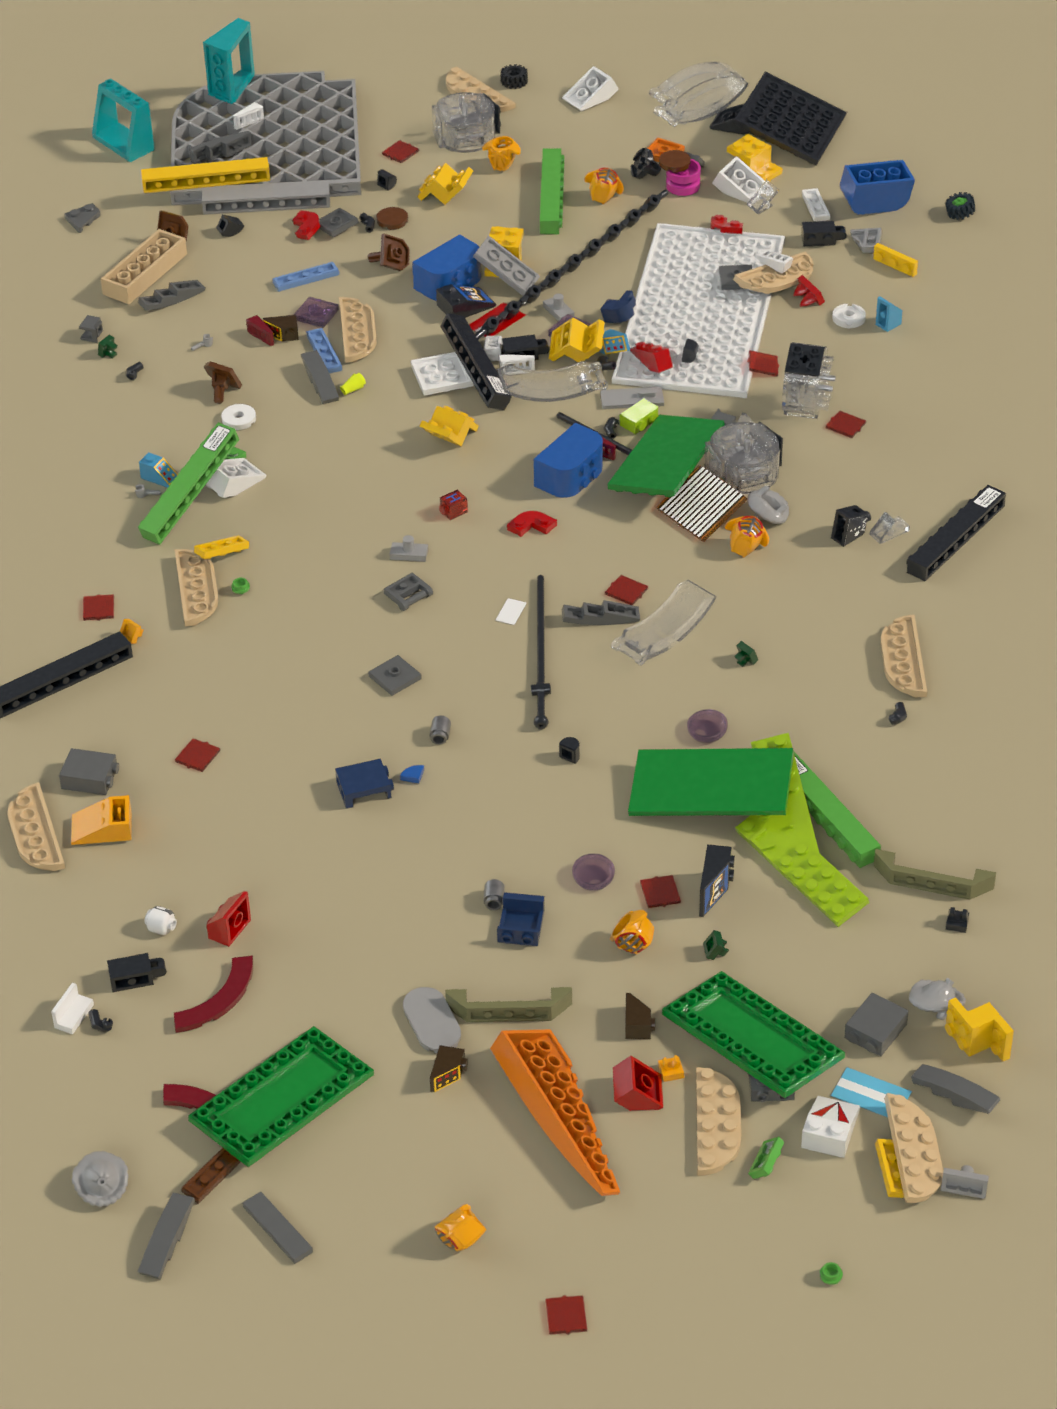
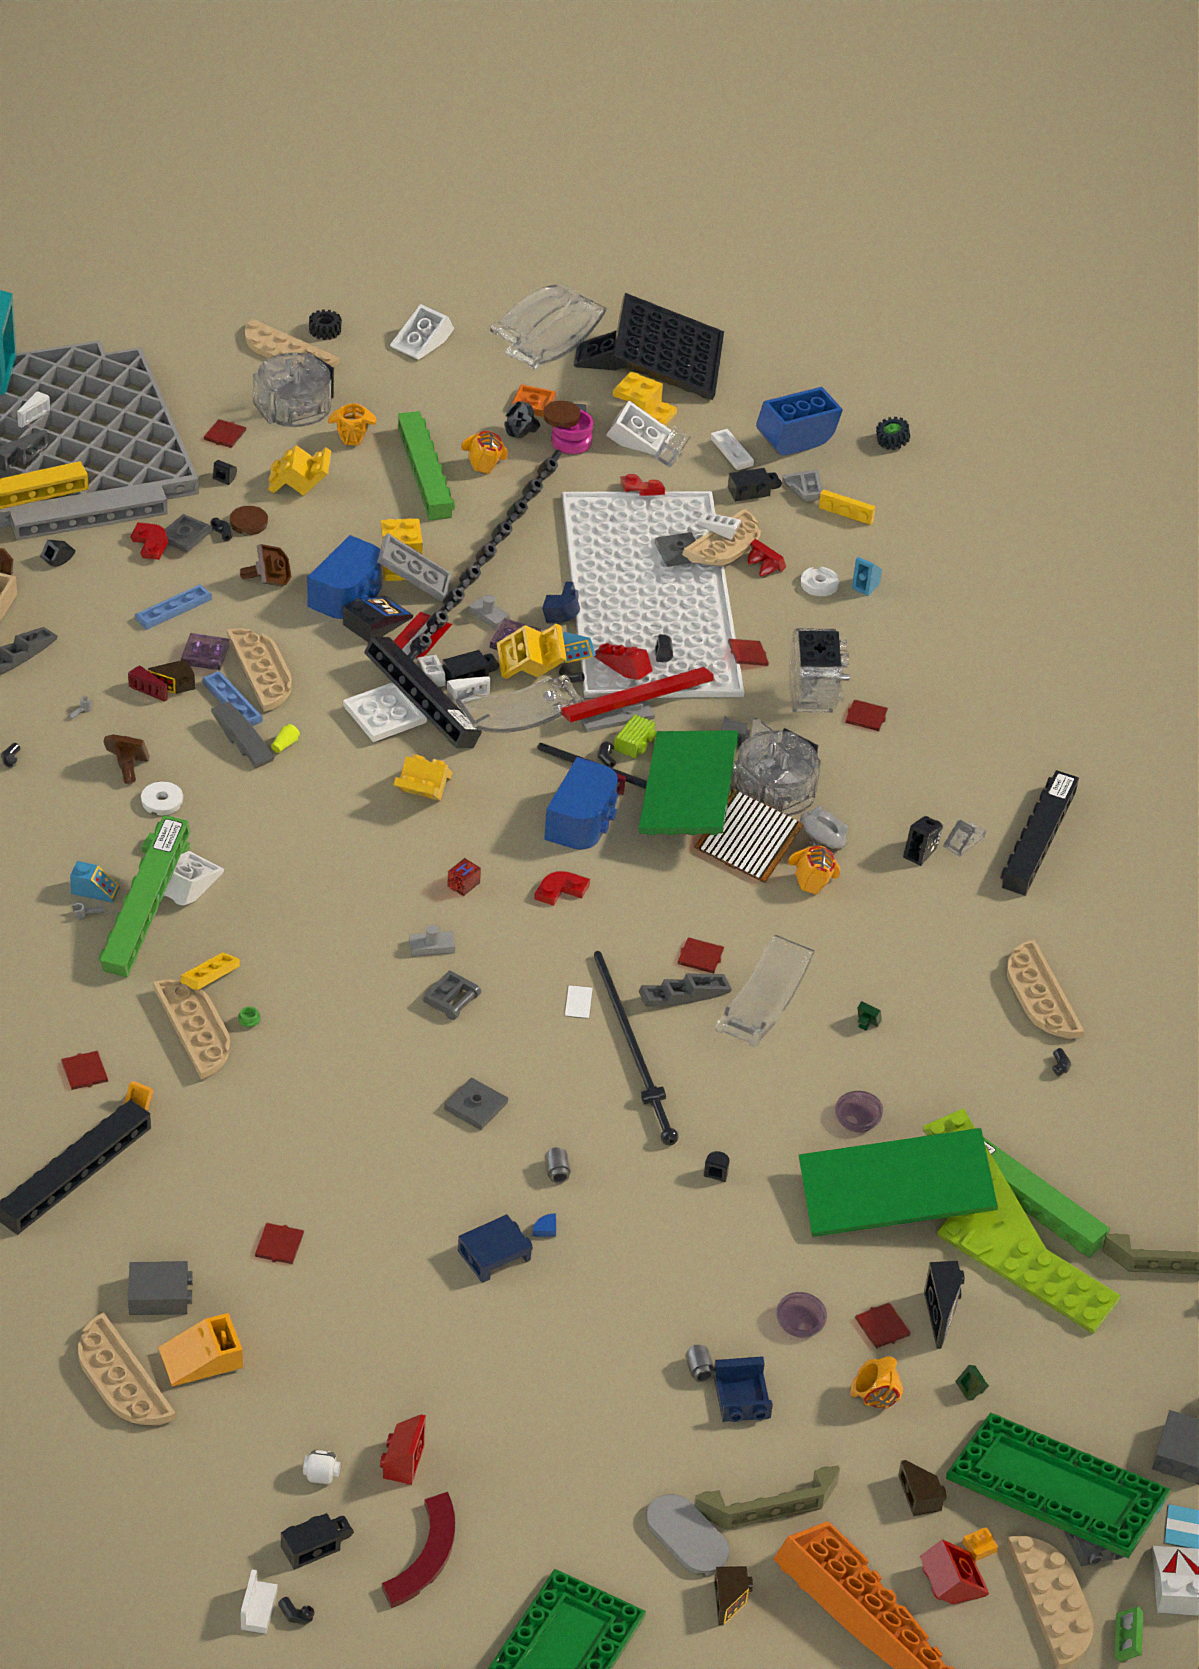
camera: 20 degrees left, 0 degrees up
none -> red tile [561,667,714,722]

